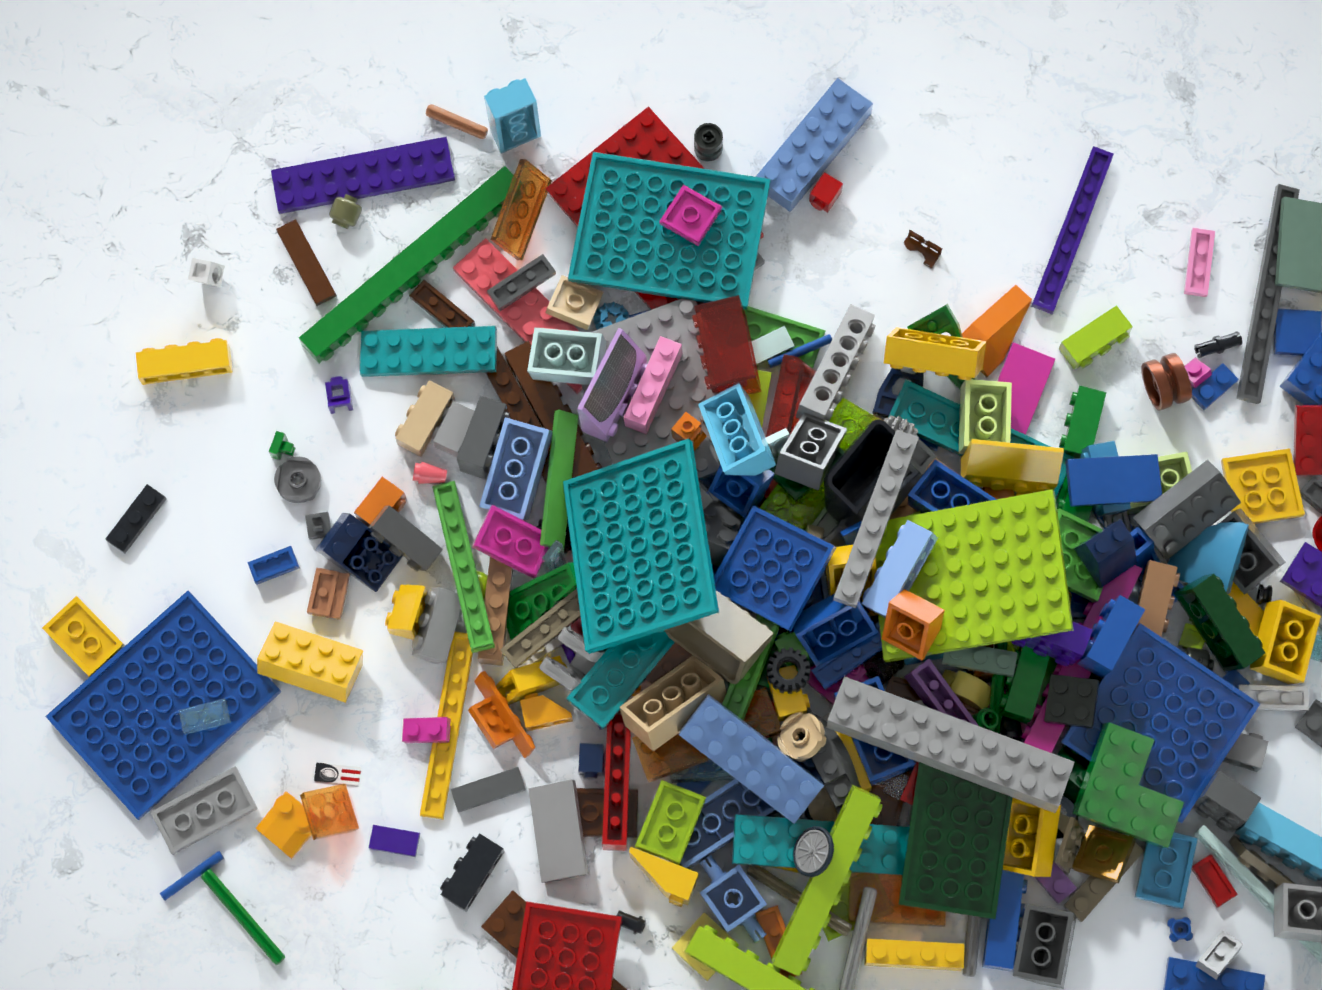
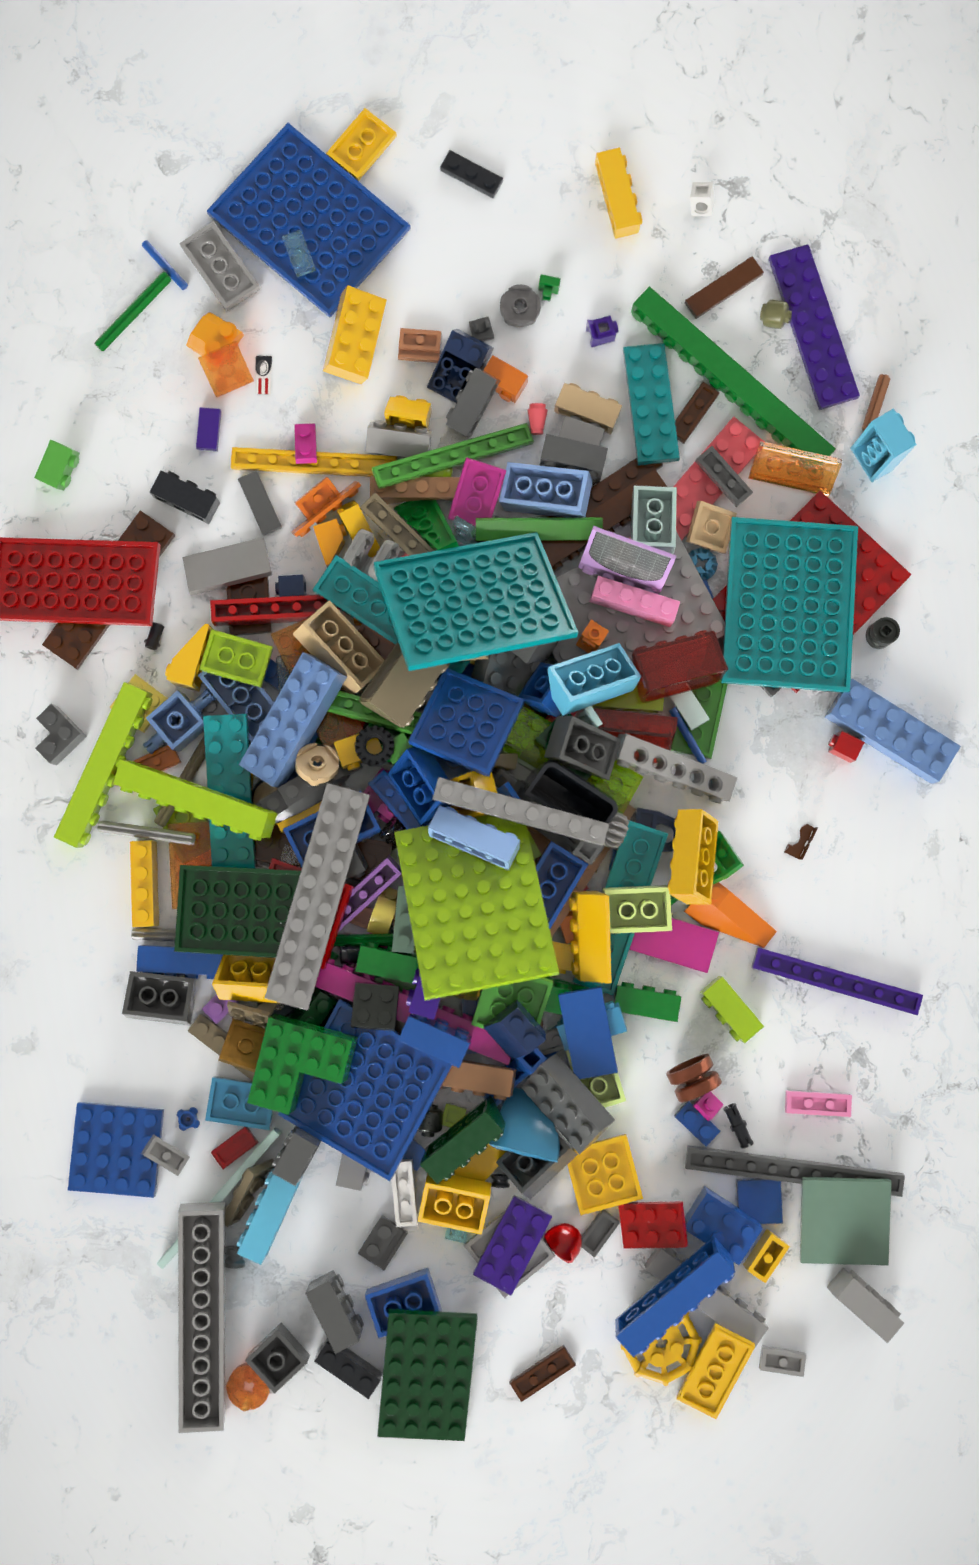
camera: 80 degrees right, 10 degrees up
blue plate [247,546,300,585] -> none
dark pink plate [659,185,722,246] -> none
light grey wheel [793,826,834,877] -> none
orange slope [882,589,945,660] -> none
green cone [971,708,999,731] -> none

